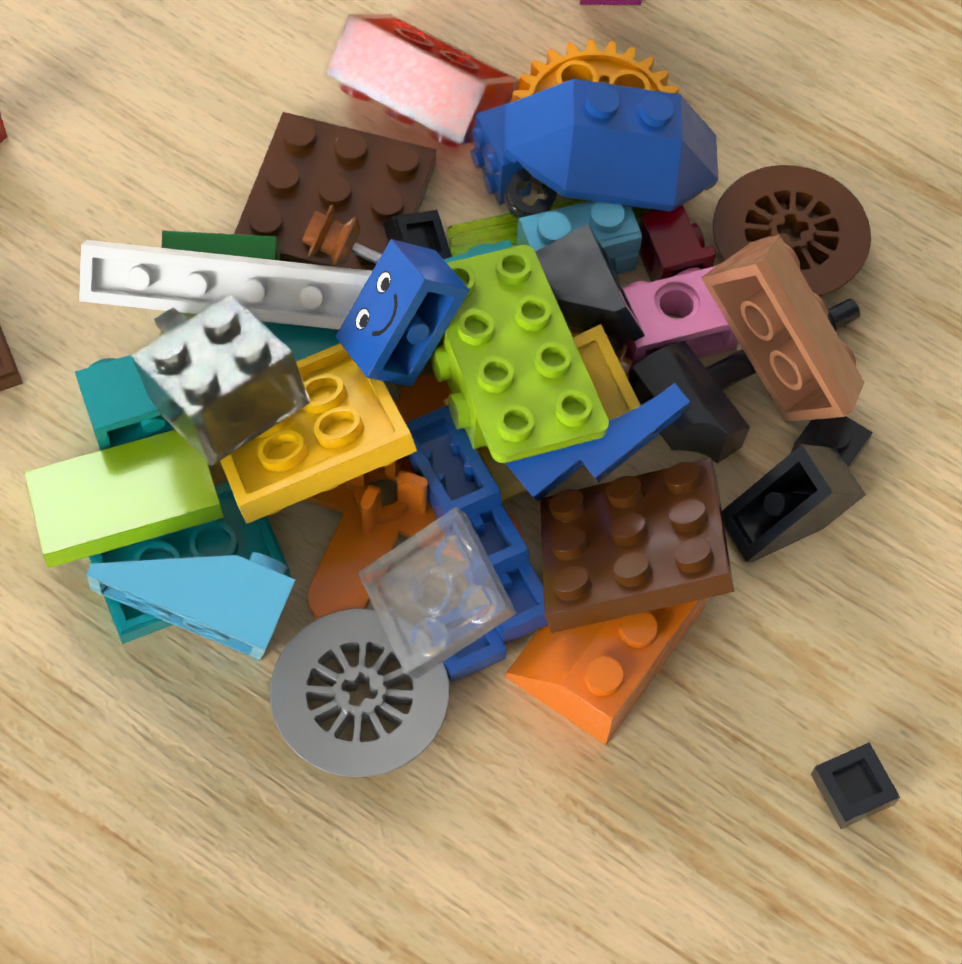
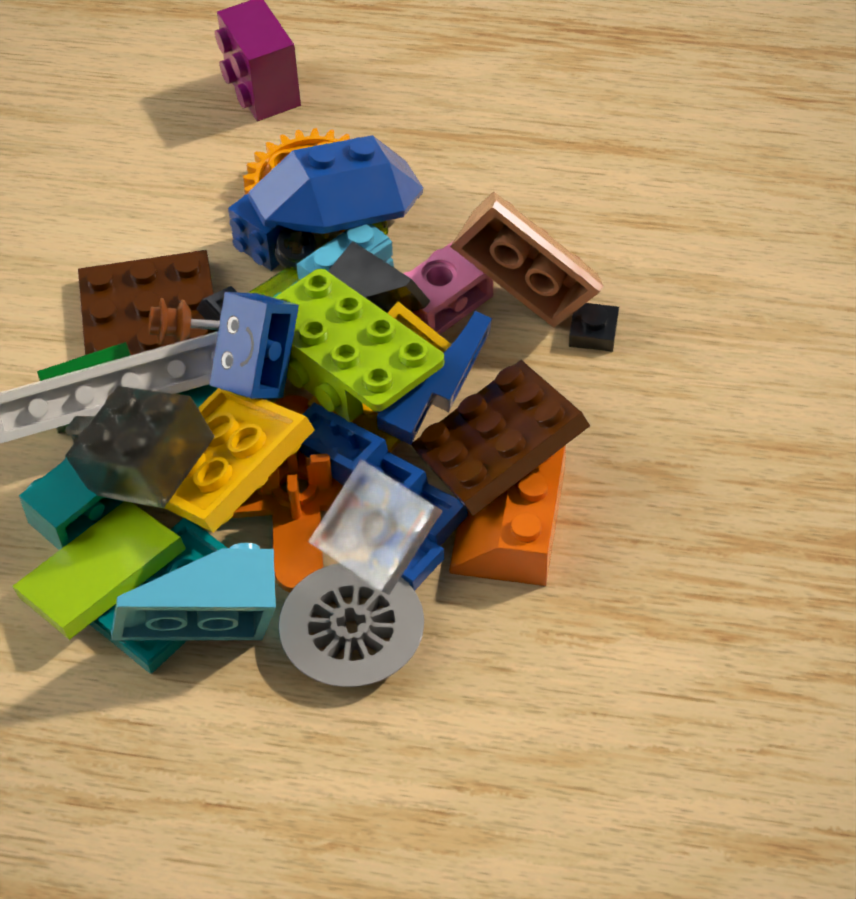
camera: 20 degrees left, 10 degrees down
clear red slope [326,14,519,148] -> none
black piece [628,299,860,463] -> none
dark red brick [639,205,716,282] -> none
reddish brown piece [713,165,871,296] -> none
black slope [722,444,866,562] -> none
black plate [811,742,900,829] -> none

